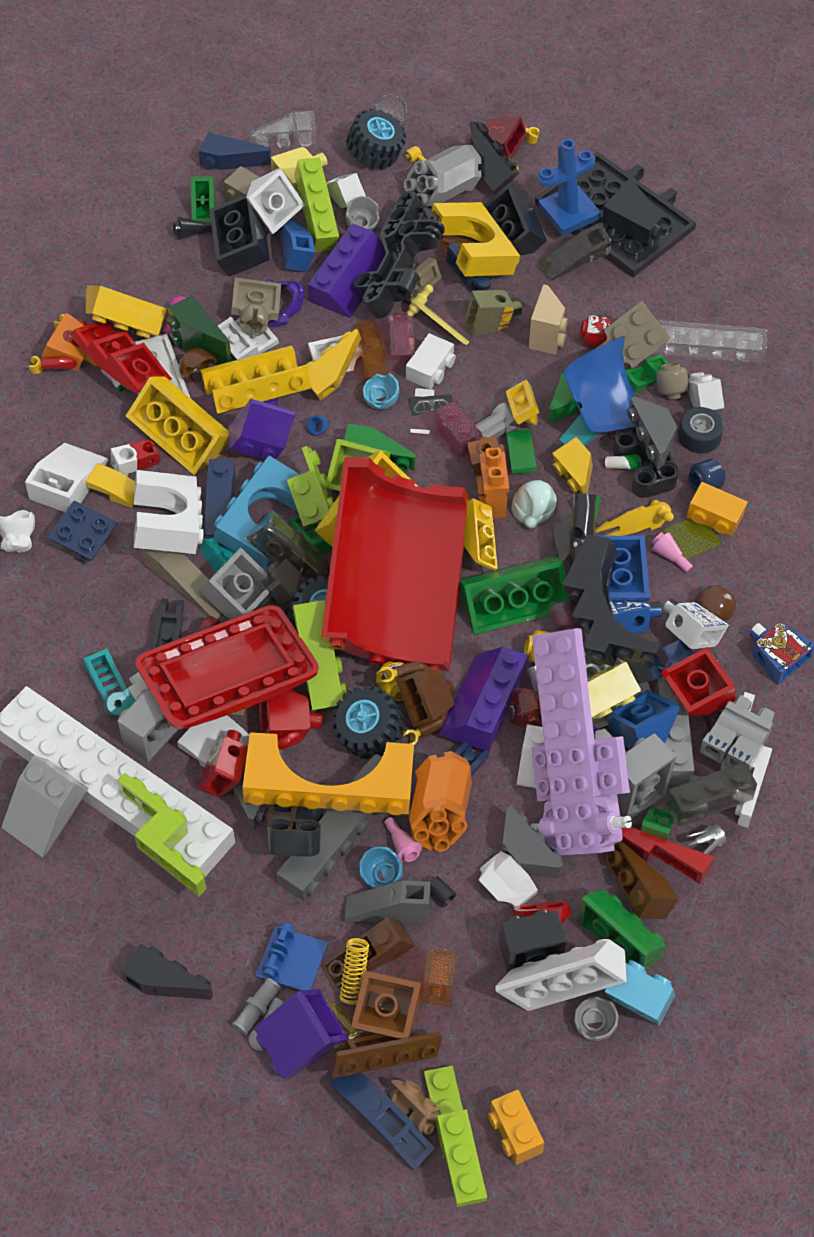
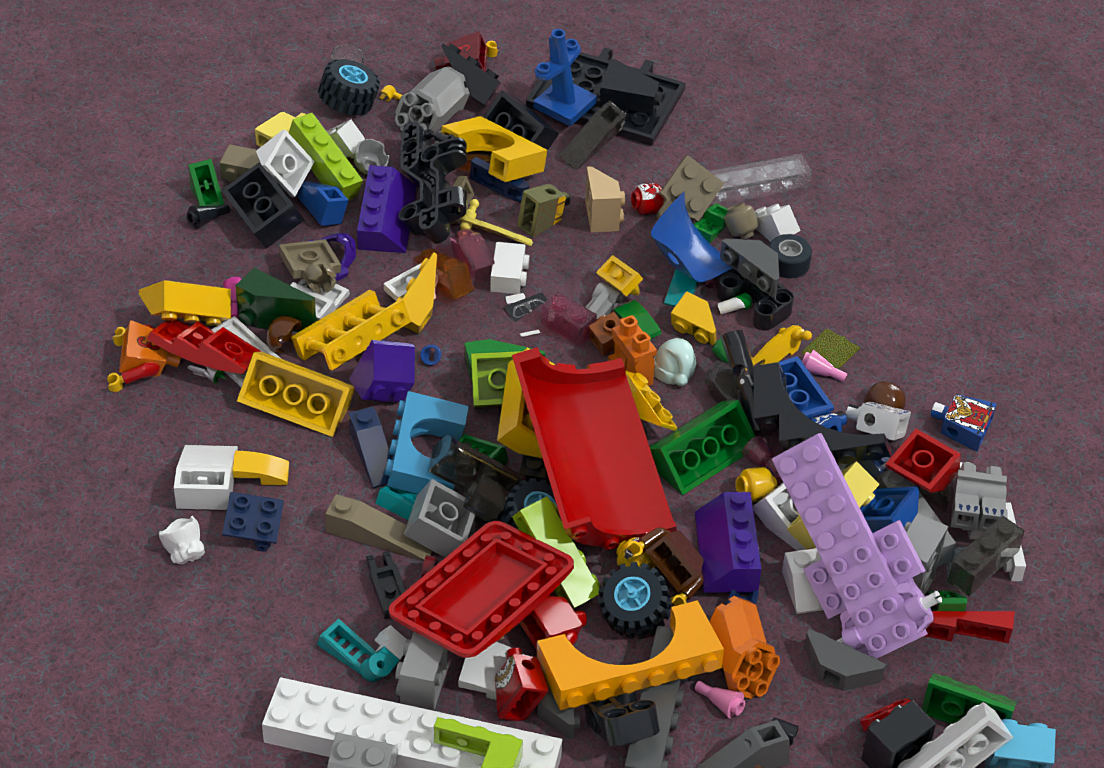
camera: 25 degrees left, 10 degrees down
leg [111,440,161,476] -> none
white arch [134,470,203,554] -> none
dark blue slope [199,132,271,170] -> none
clear slope [250,111,317,148] -> none
lime bracket [287,446,335,528] -> none
dark azure hair [359,846,403,889] -> none
medium azure hair [362,373,399,410] -> none
white slope [478,851,538,907] -> none
clear red head [509,688,542,728] -> none
green slope [548,373,582,423] -> none
reddish brown slope [604,841,678,919] -> none
light orange brick [686,482,748,536] -> none
flat silver piece [686,824,726,855] -> none
dark blue head [688,459,726,491] -> none

